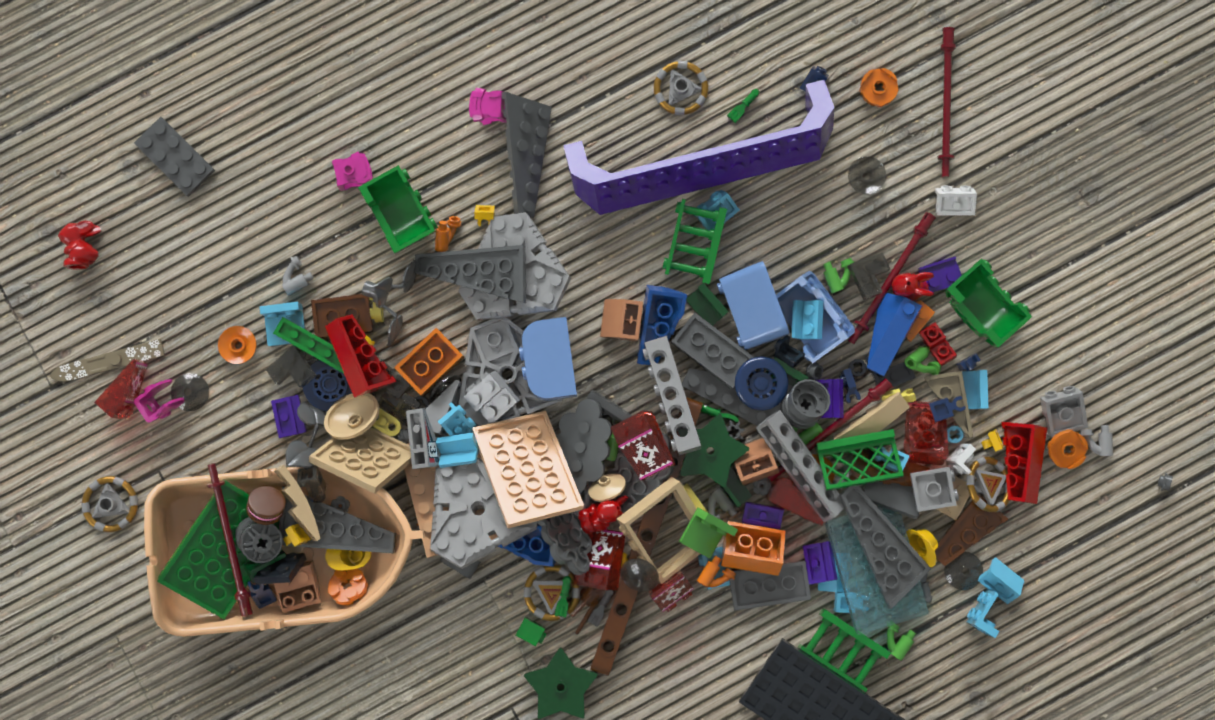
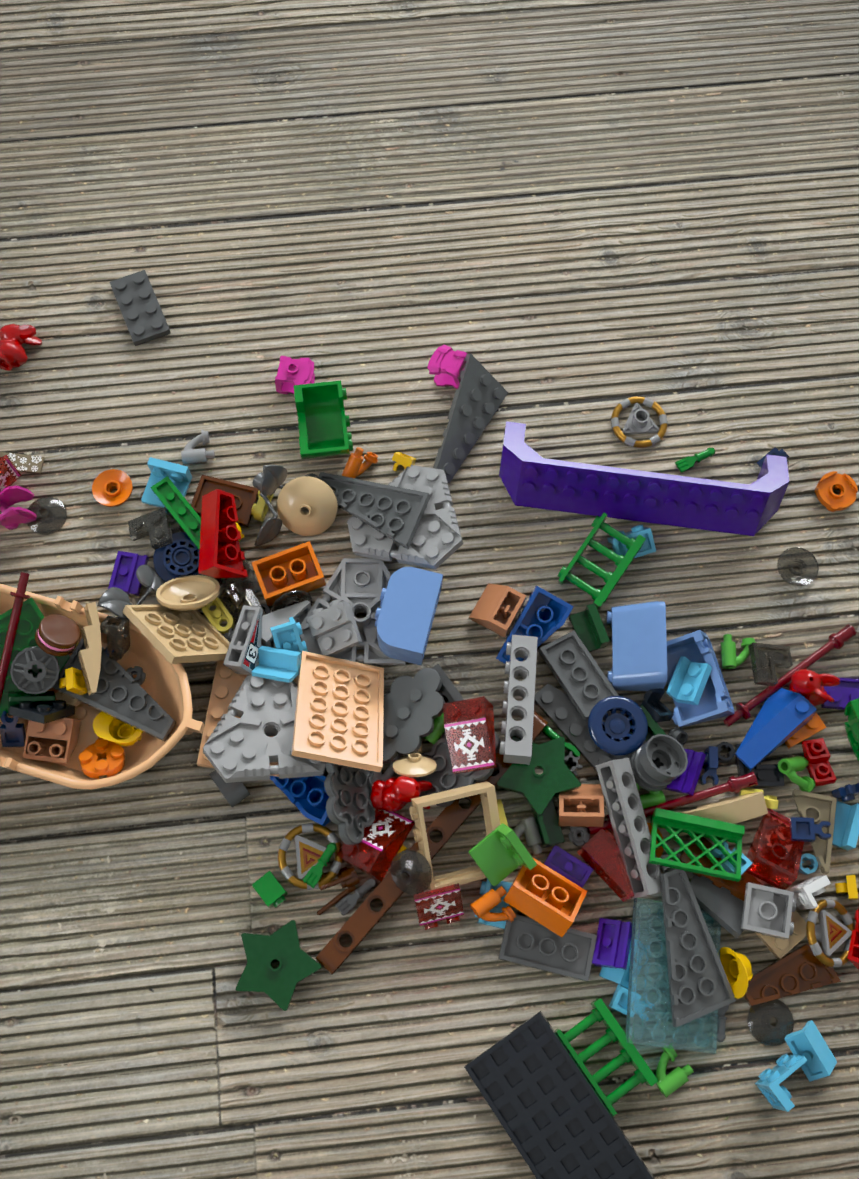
camera: 20 degrees right, 15 degrees down
none -> tan dish [277,476,338,536]

